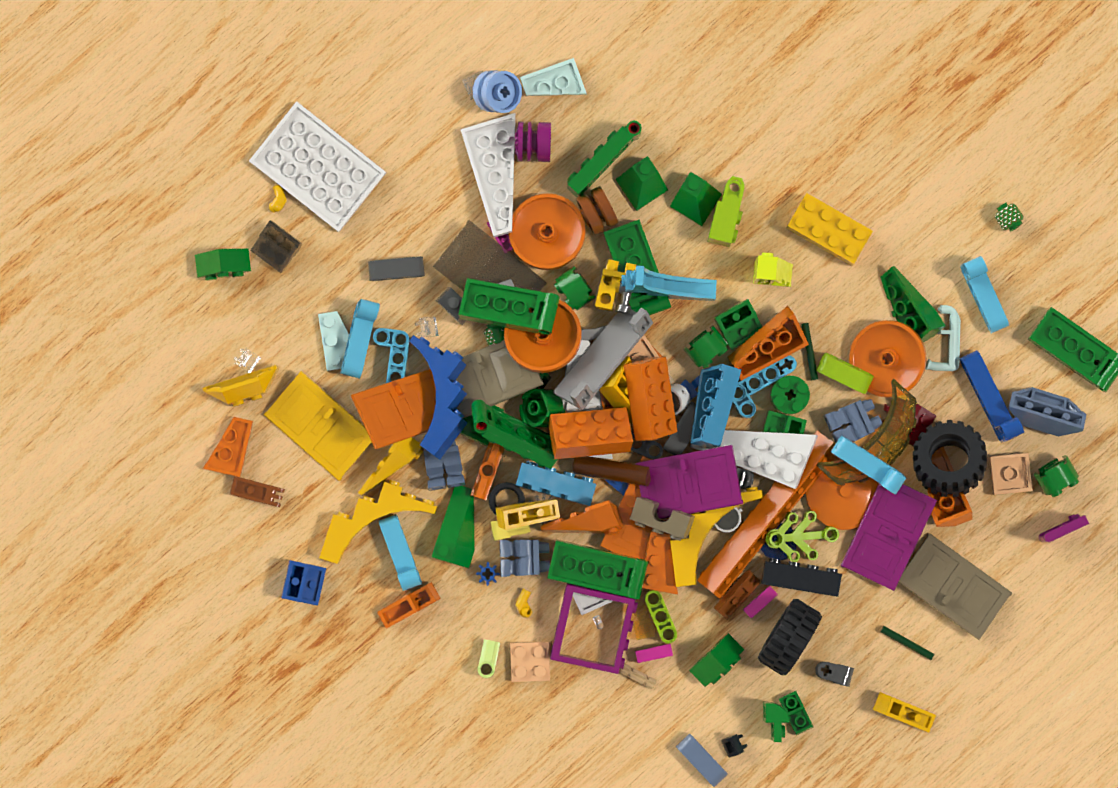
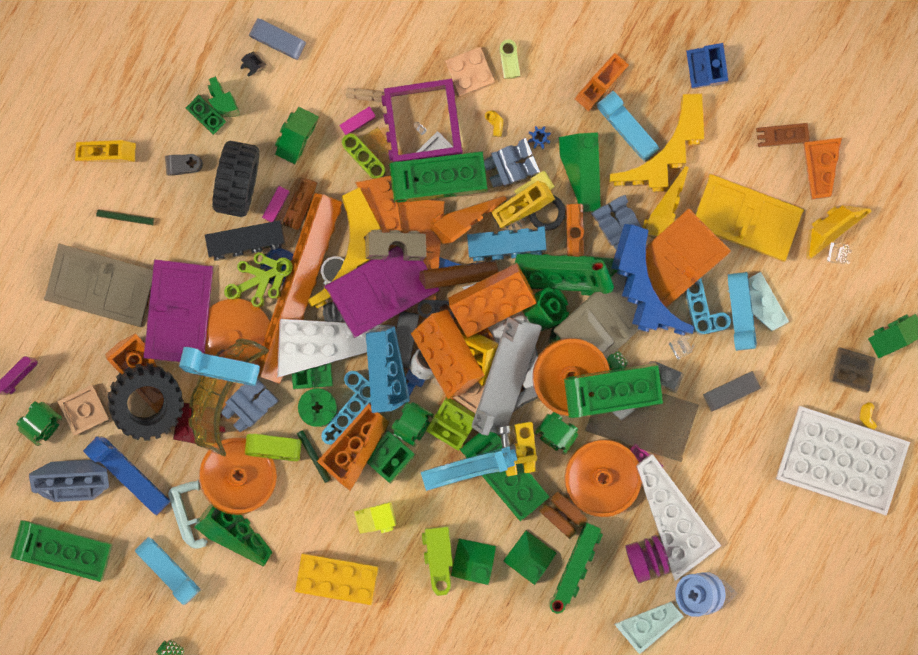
camera: 160 degrees right, 0 degrees up
none -> lime brick [426,397,475,451]

